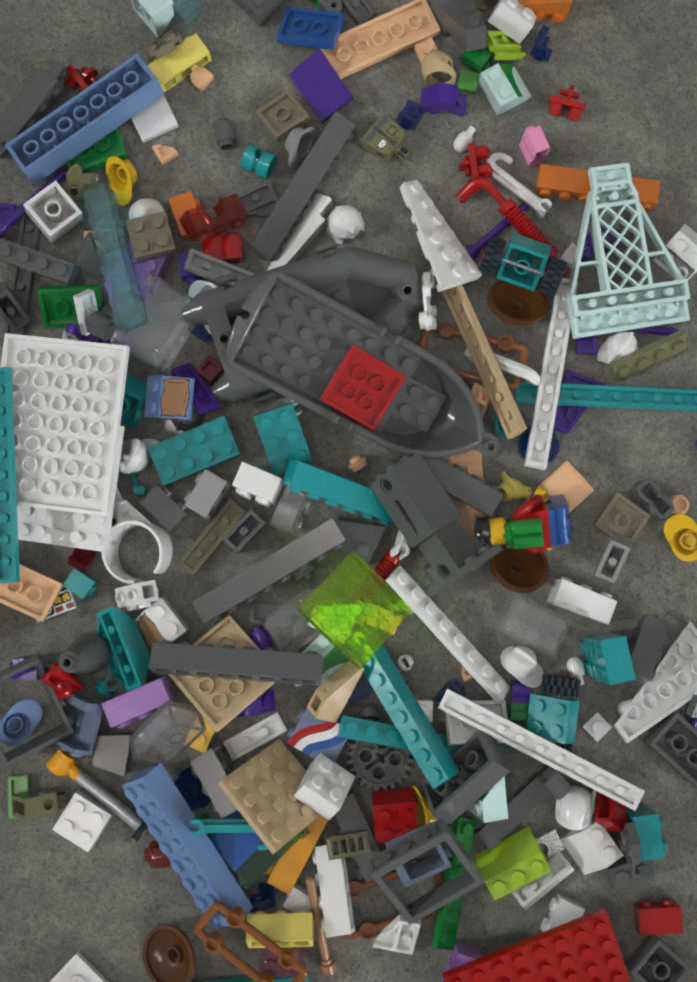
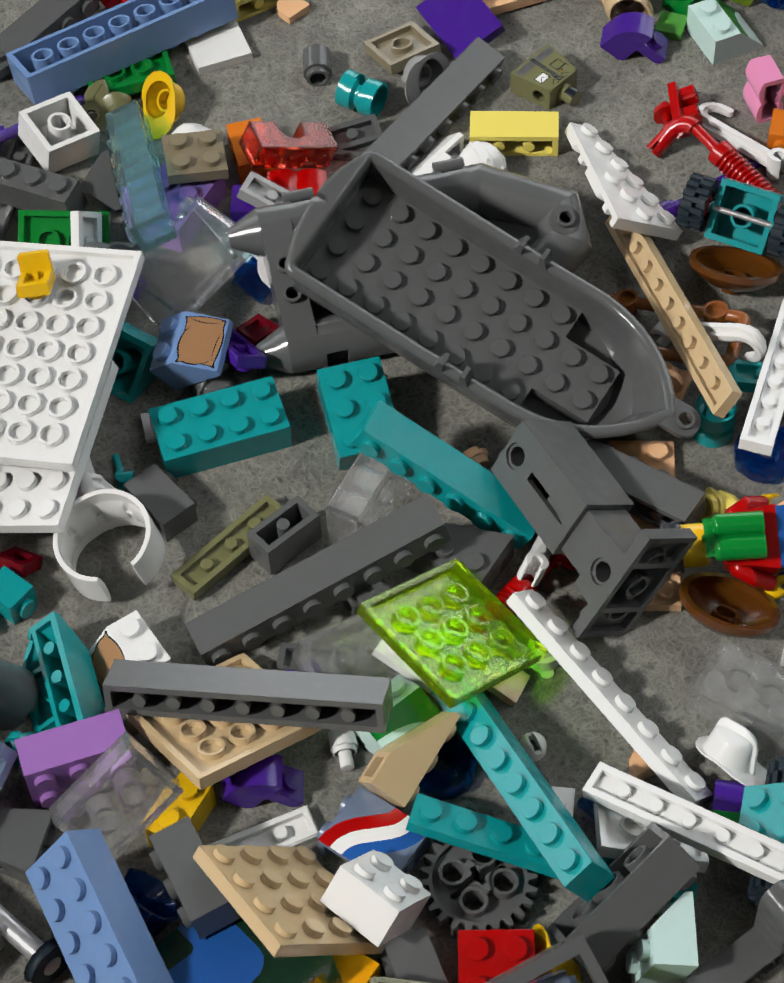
camera: 10 degrees right, 30 degrees down
white brick [115,580,159,612] -> none
white hair [119,438,149,474] -> none
light nougat tile [152,144,179,165] -> none
light grey brick [184,469,231,520] -> none
teal piece [190,817,269,850] -> none
white brick [232,462,284,508] -> none
red plate [319,344,406,431] -> none
clear blue bracket [397,100,425,131] -> none
white plant [419,271,438,331] -> none
white cylinder [453,126,476,153] -> none
none -> yellow bracket [15,249,56,300]
none -> light yellow brick [470,111,559,156]

